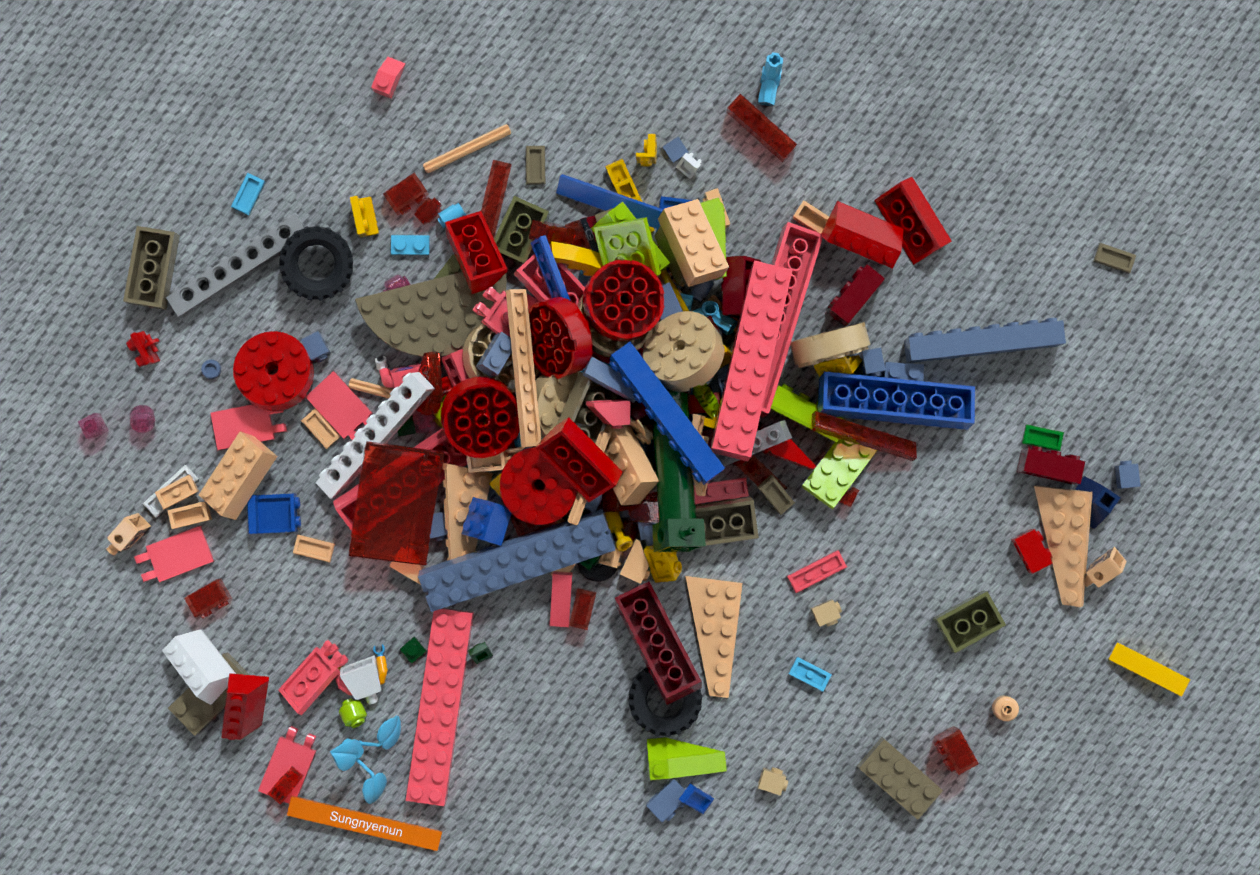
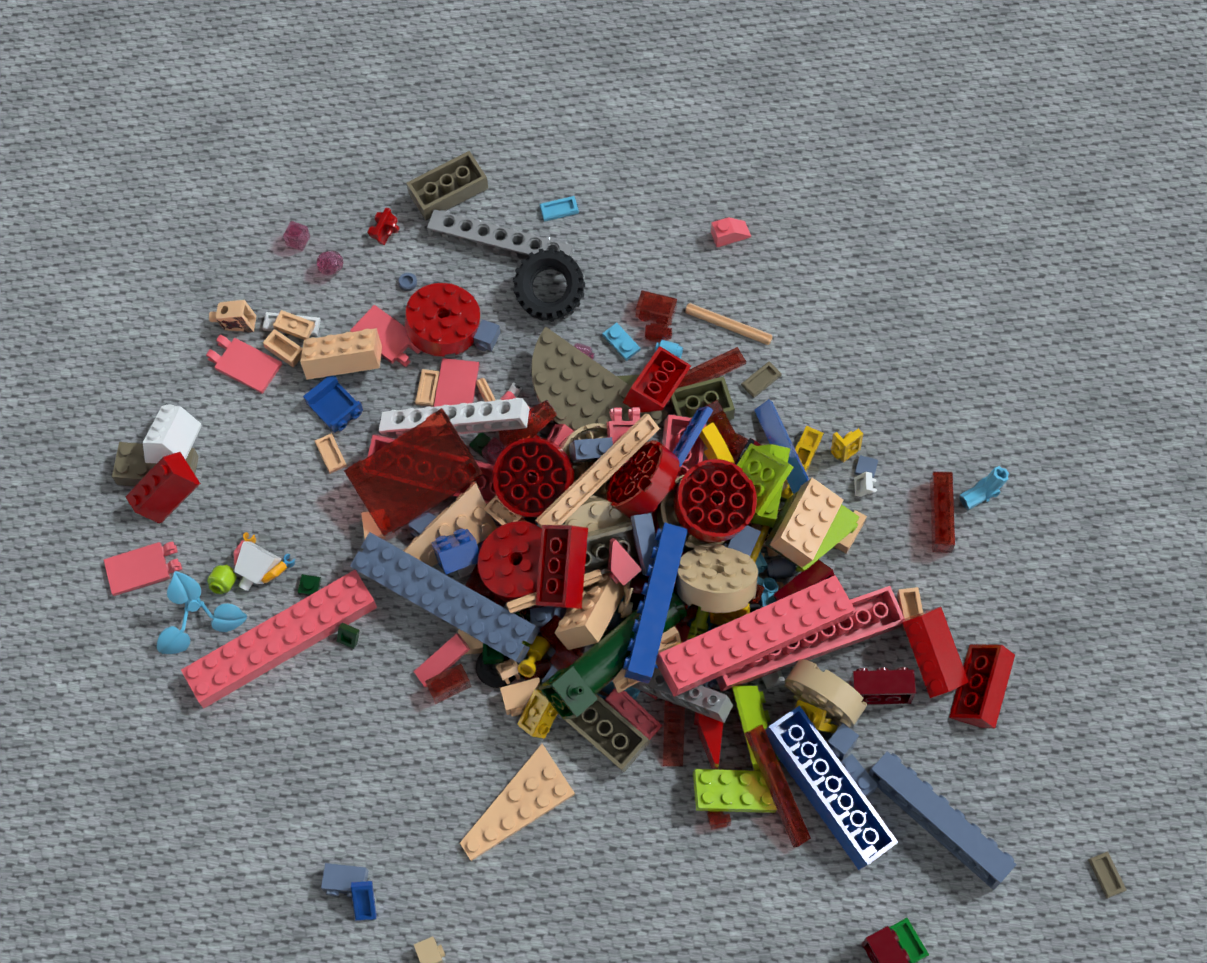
camera: 50 degrees right, 20 degrees down
clear red brick [184,578,232,619] -> none
clear red leg [267,766,304,805] -> none
coral tile [278,640,349,715] -> none
orange tile [287,796,442,851] -> none
yellow bracket [350,196,379,238] -> none
dark red brick [615,581,702,705] -> none
black tyre [628,666,702,737] -> none
lime wedge [647,737,727,780] -> none
dark tan tile [757,475,795,515] -> none
coral tile [787,550,847,593] -> none
medium azure plate [788,657,832,691] -> none
tan brick [811,599,842,627] -> none

